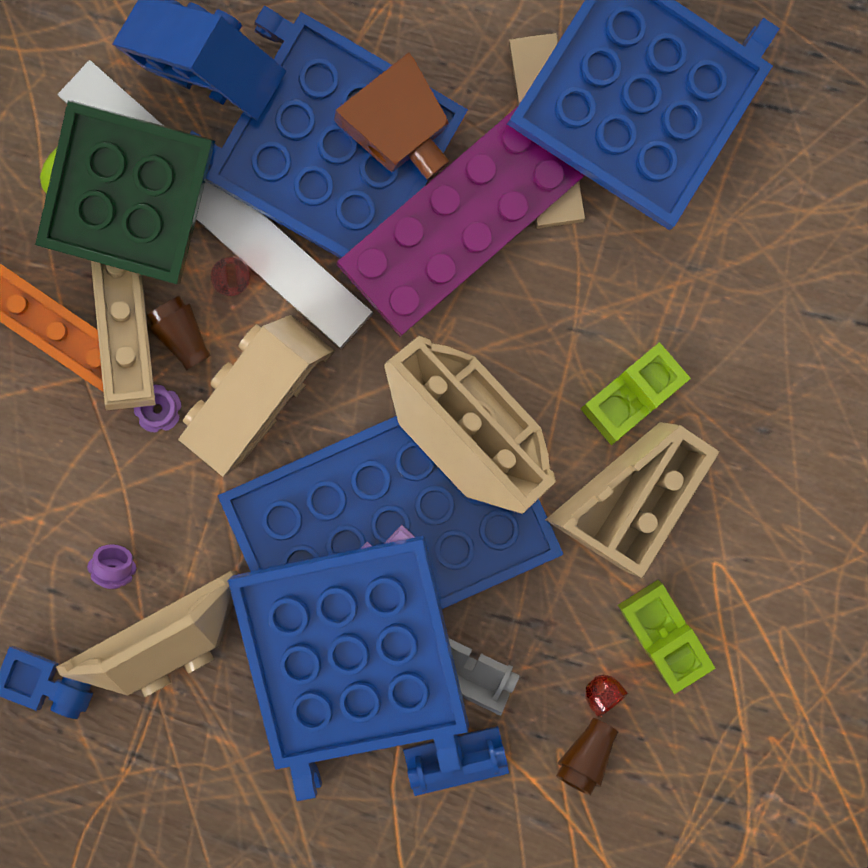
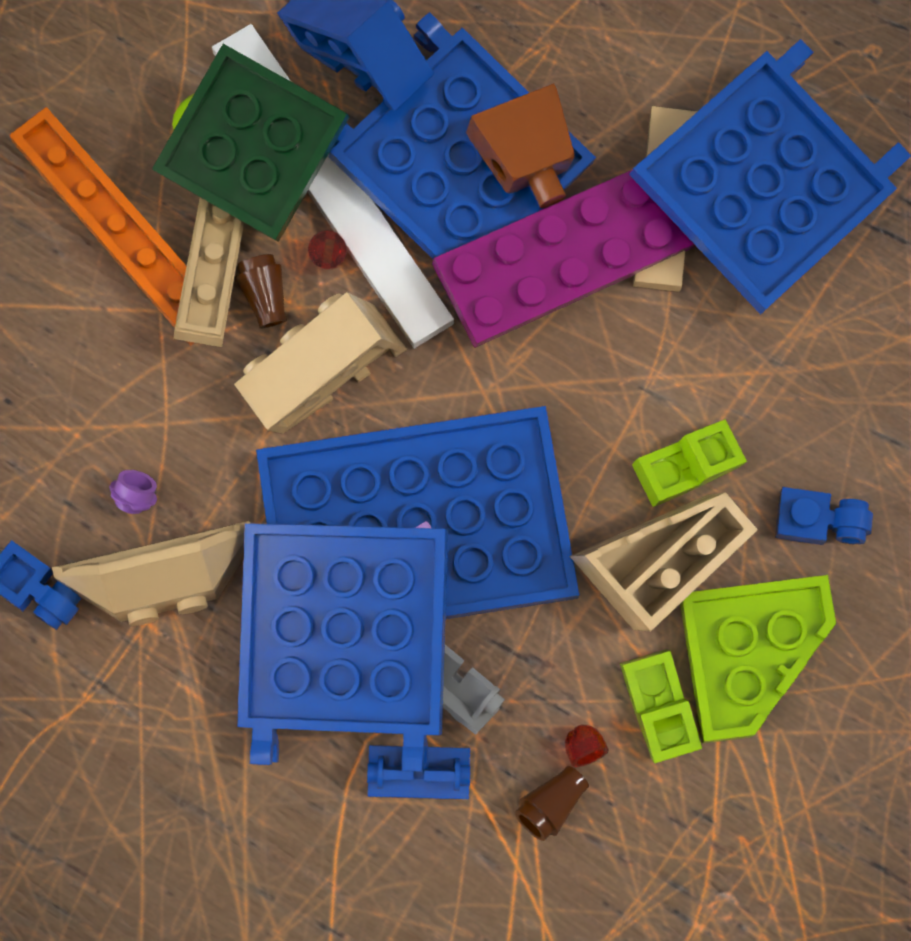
camera: 10 degrees right, 10 degrees down
medium lavender plate [134,385,181,432] -> none
tan wedge [384,336,556,514] -> none
none -> lime plate [680,575,836,744]
none -> blue plate [775,487,873,545]

